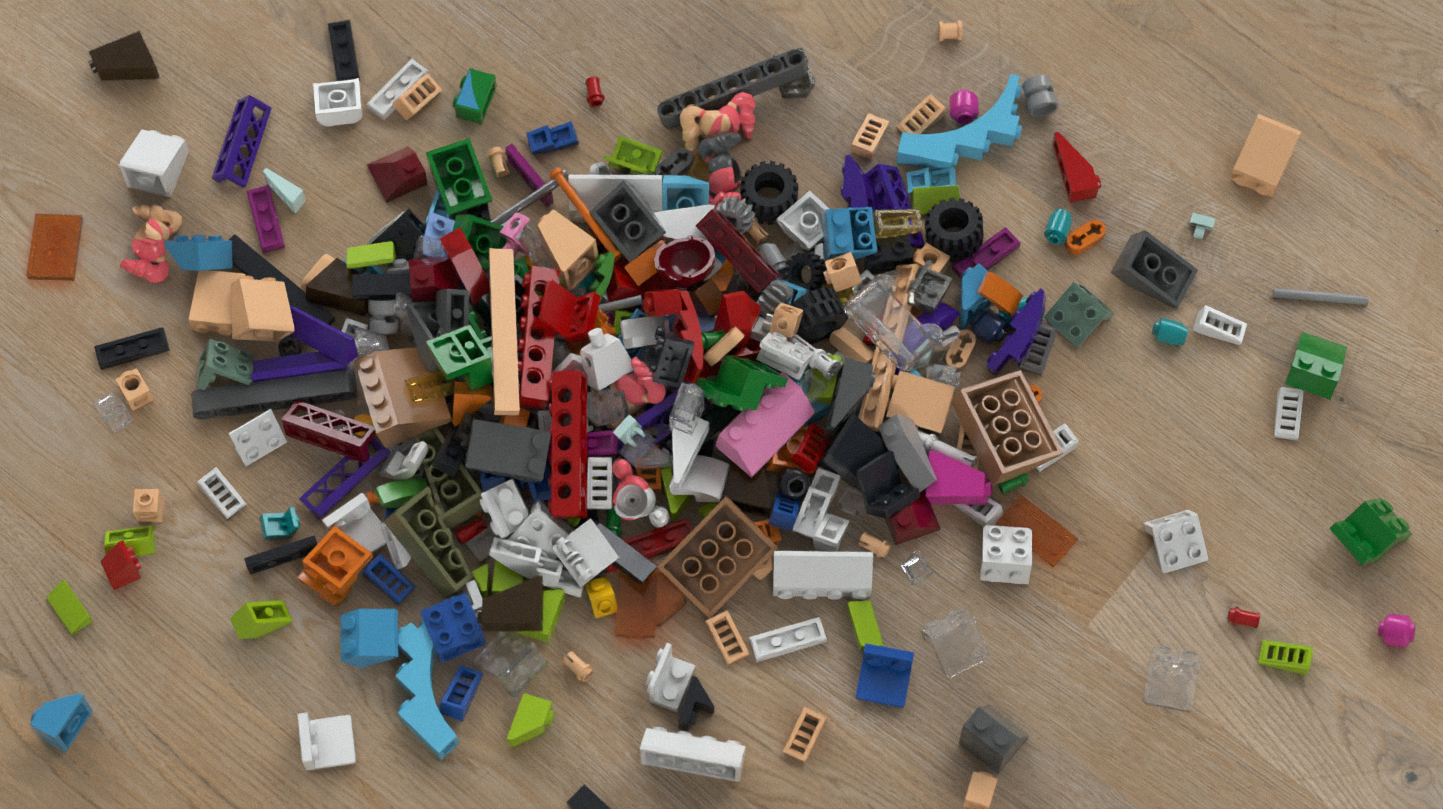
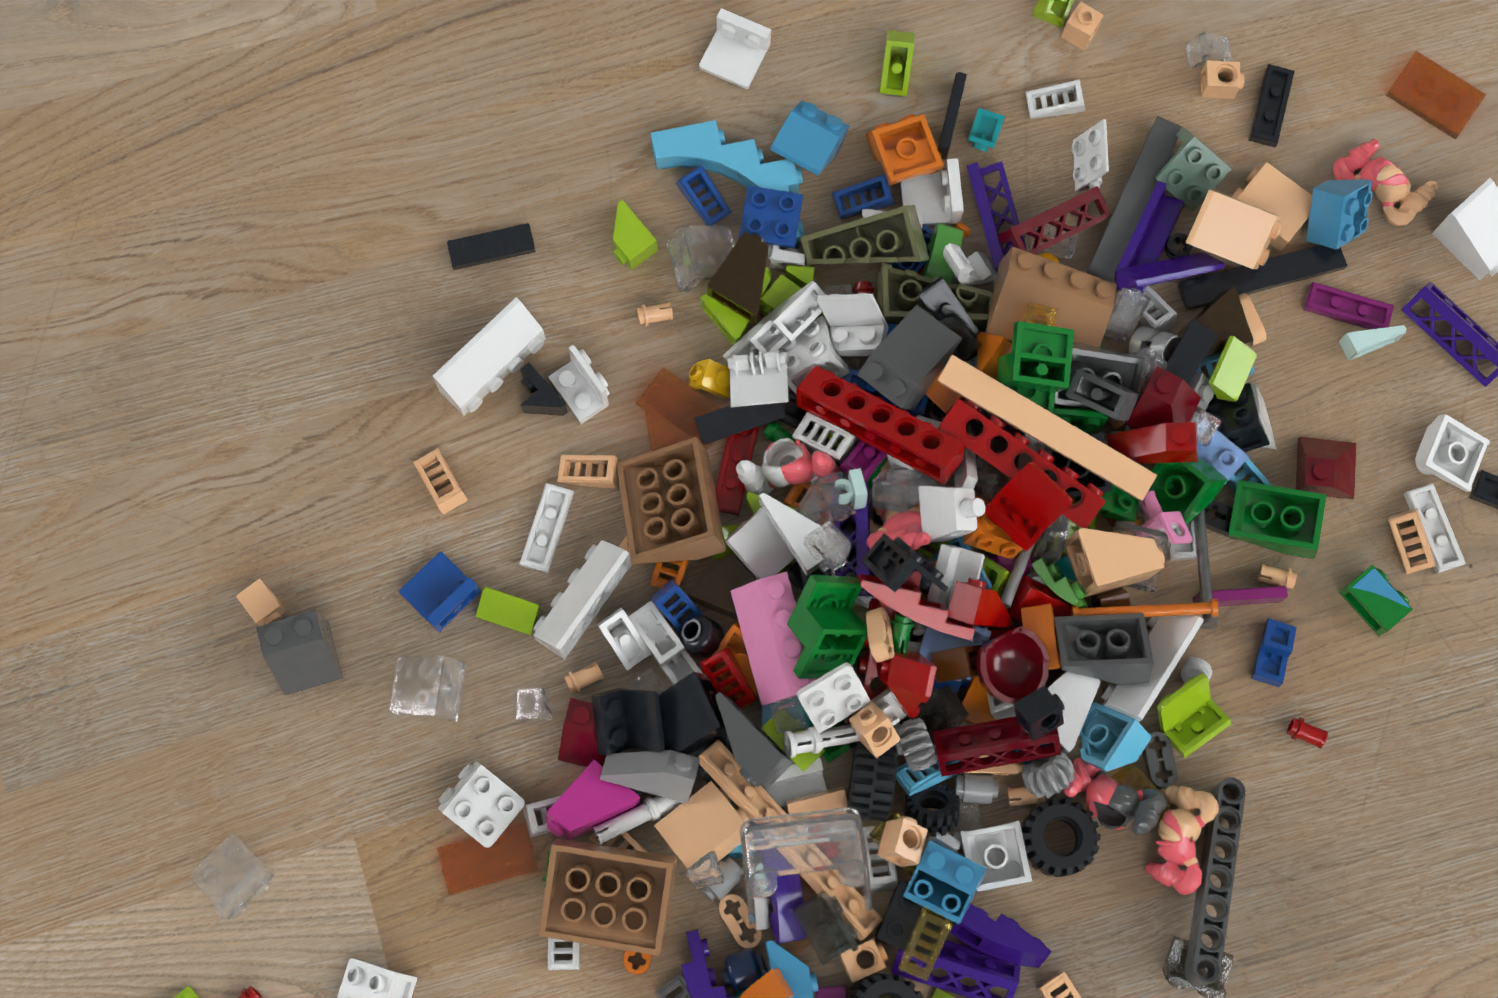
camera: 120 degrees right, 10 degrees up
none -> black brick [1013,686,1065,742]

